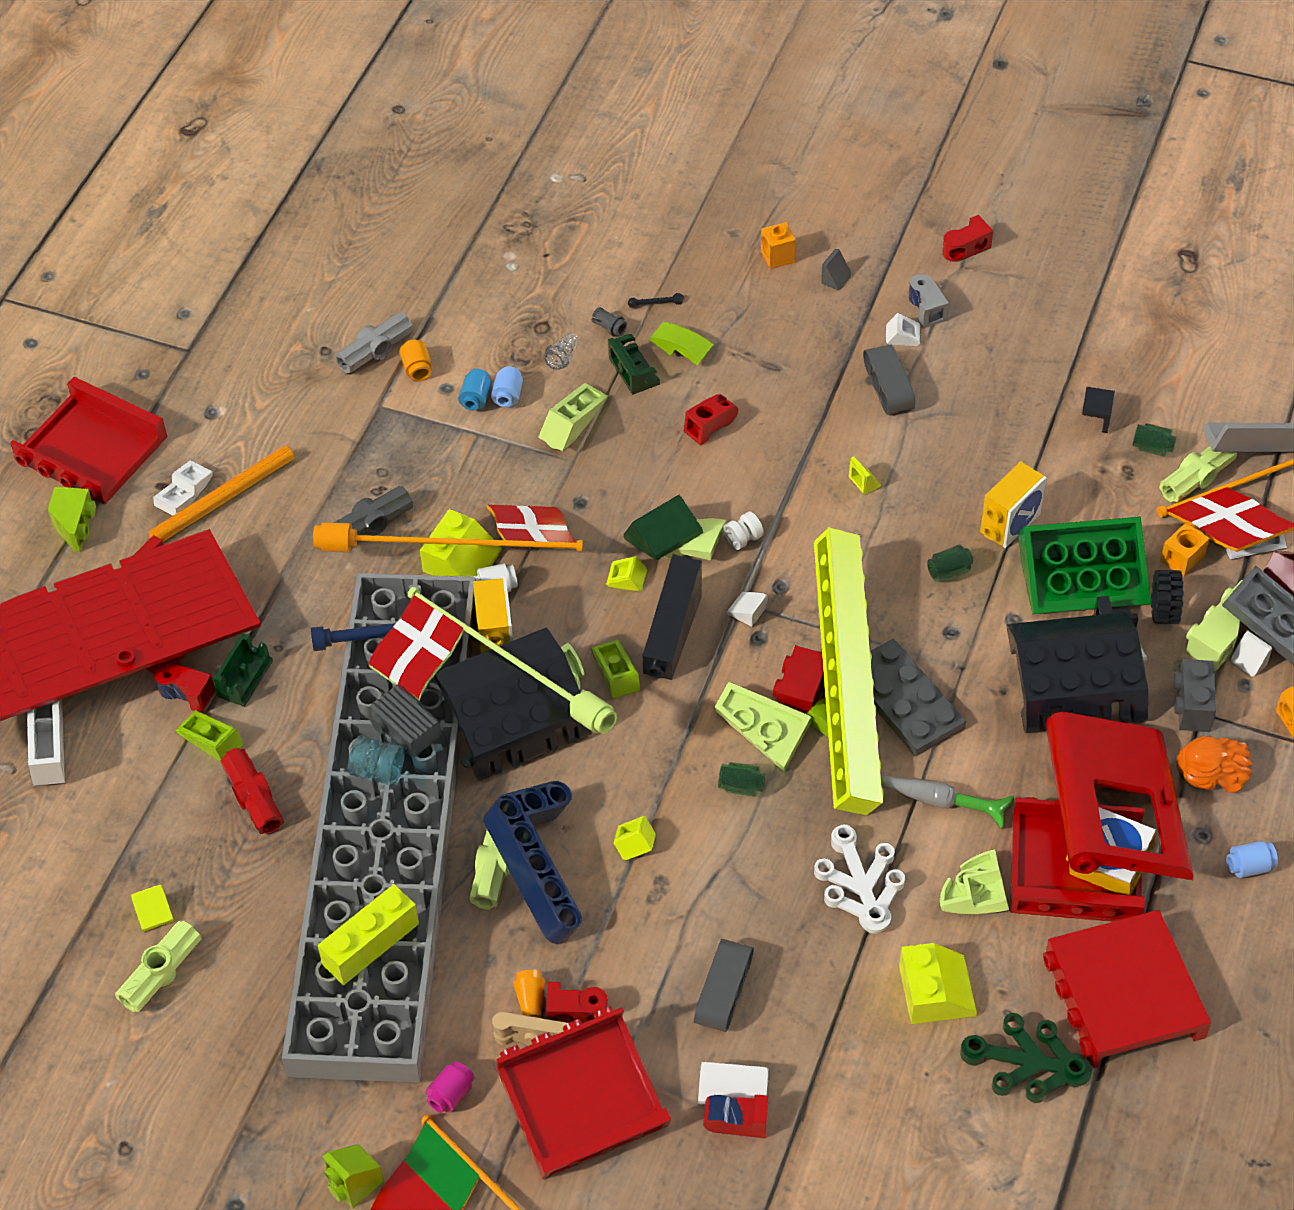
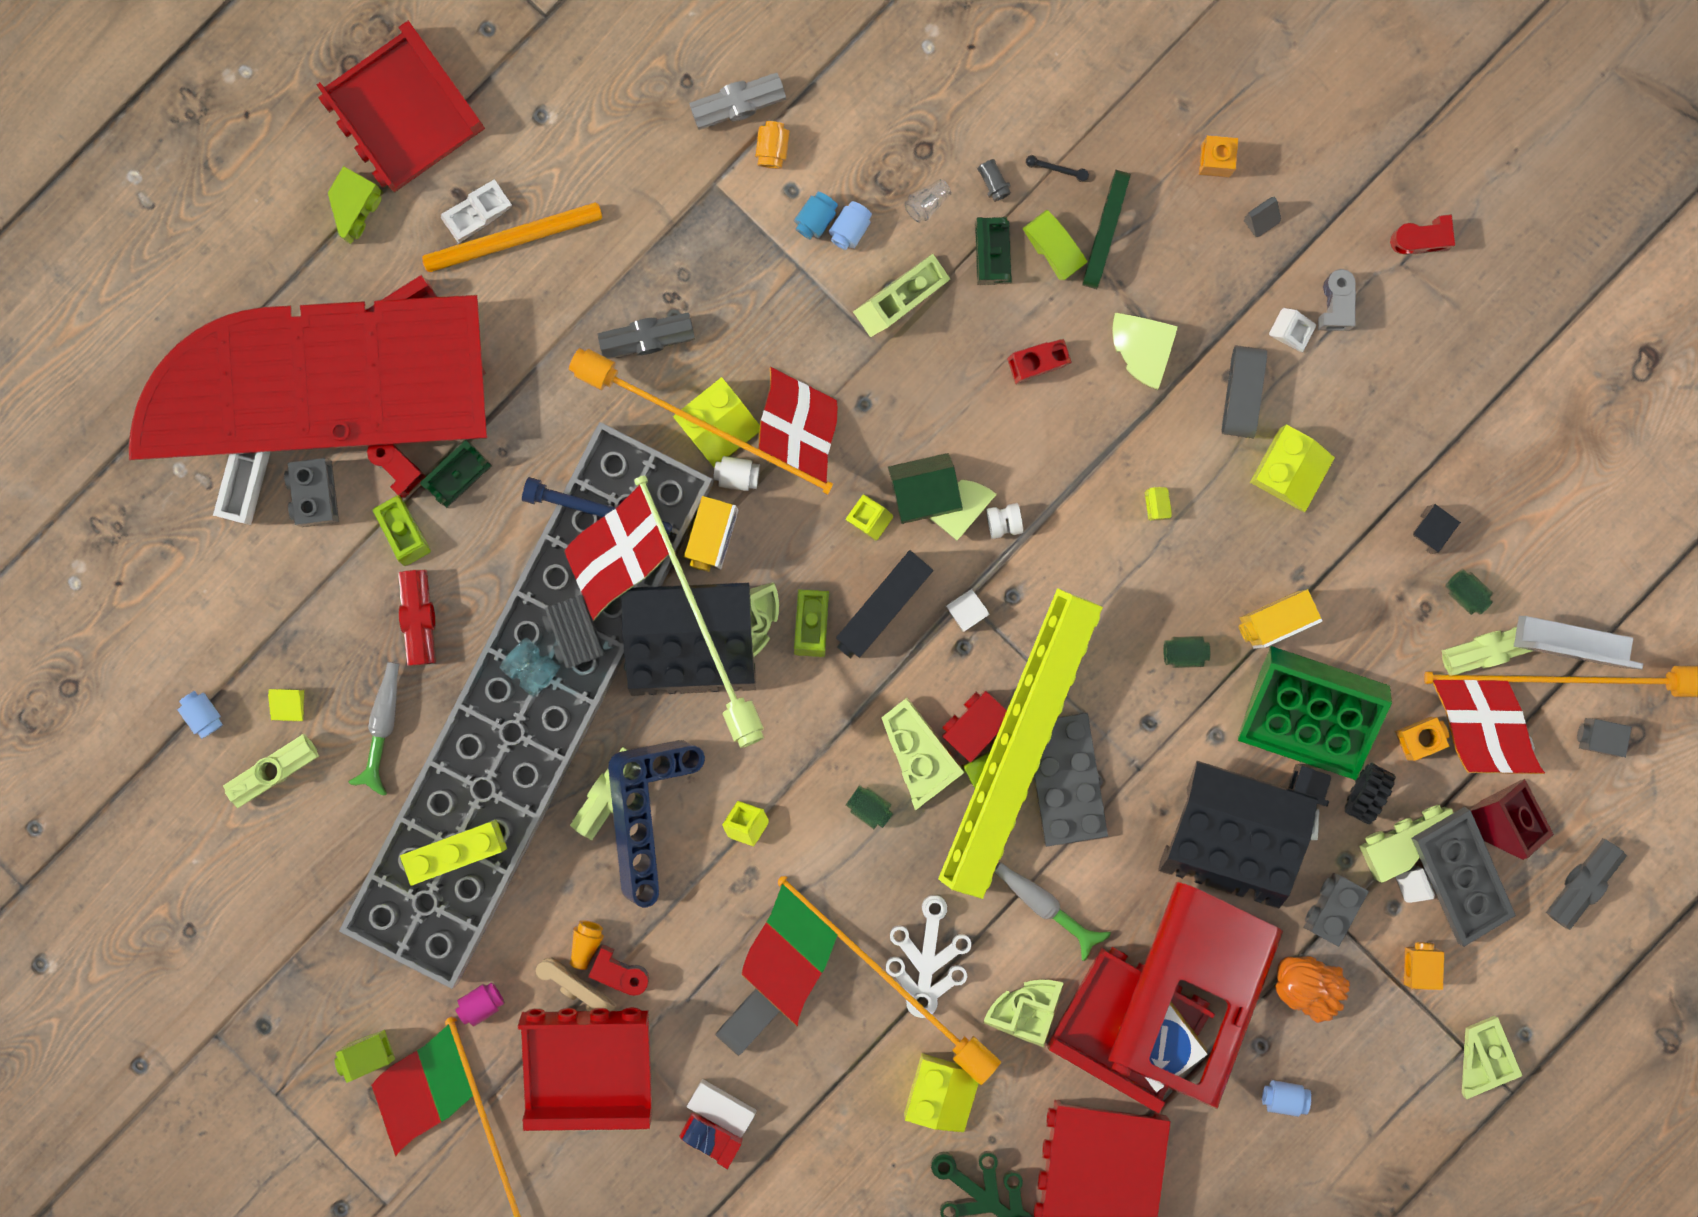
camera: 20 degrees right, 35 degrees up
none -> light blue brick [177,691,223,739]
none -> dark grey brick [284,458,339,527]
none -> light grey piece [348,662,400,795]
none -> flag [741,876,1002,1085]
none -> dark green beam [1082,169,1131,290]
none -> yellowish green brick [1112,313,1178,390]
none -> neon yellow slope [1250,424,1335,512]

